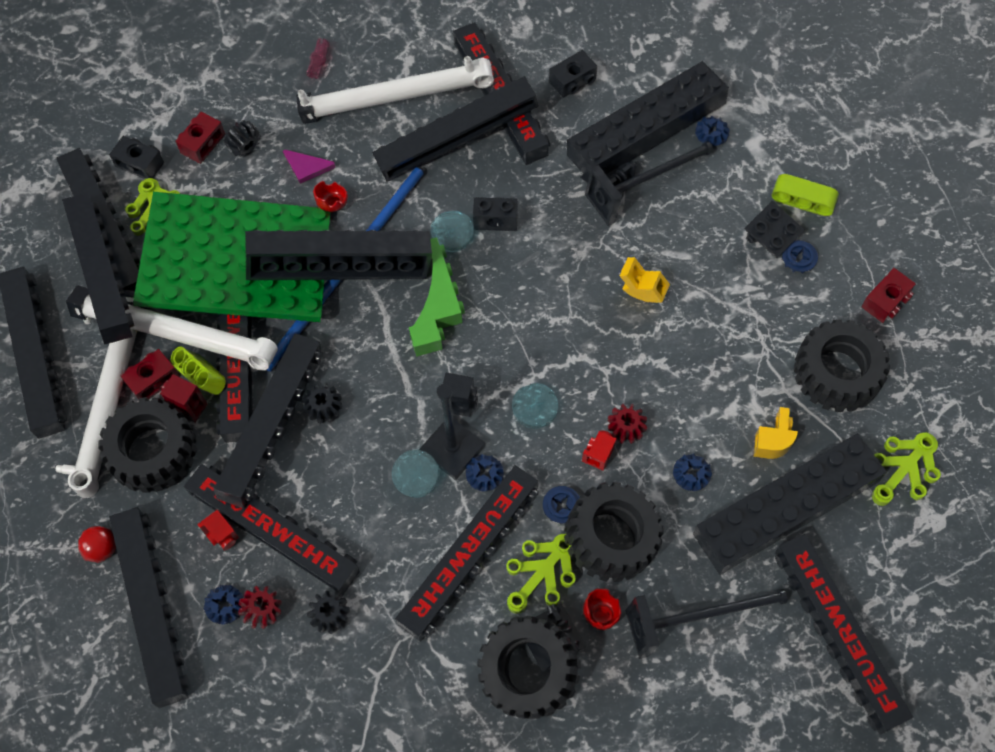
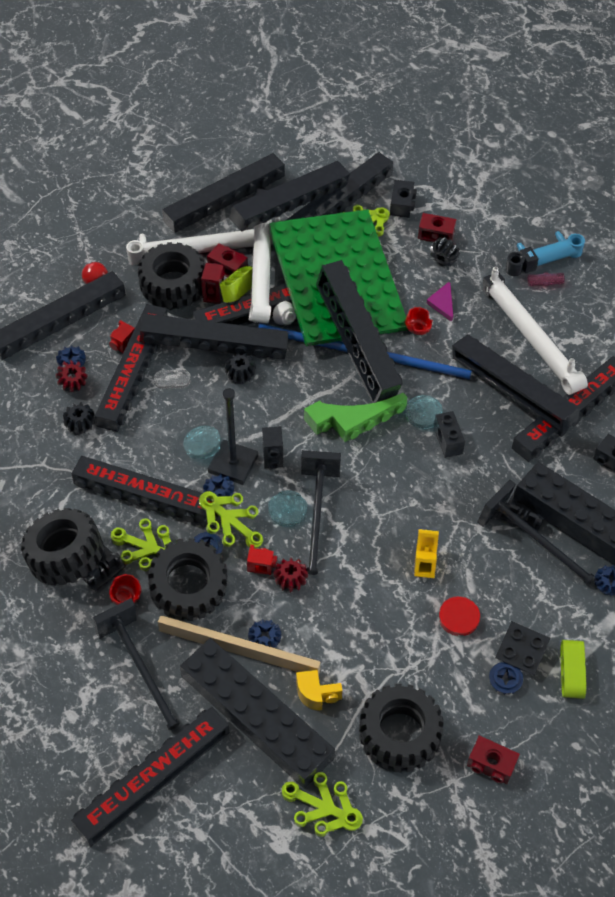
camera: 70 degrees right, 10 degrees down
none -> clear tile [154,370,191,389]
none -> tan tile [158,616,320,676]
none -> lime plant [199,491,263,549]
none -> white cone [273,301,296,325]
none -> black tile [301,450,341,575]
none -> red tile [439,596,480,636]
none -> dark azure piece [505,231,585,276]

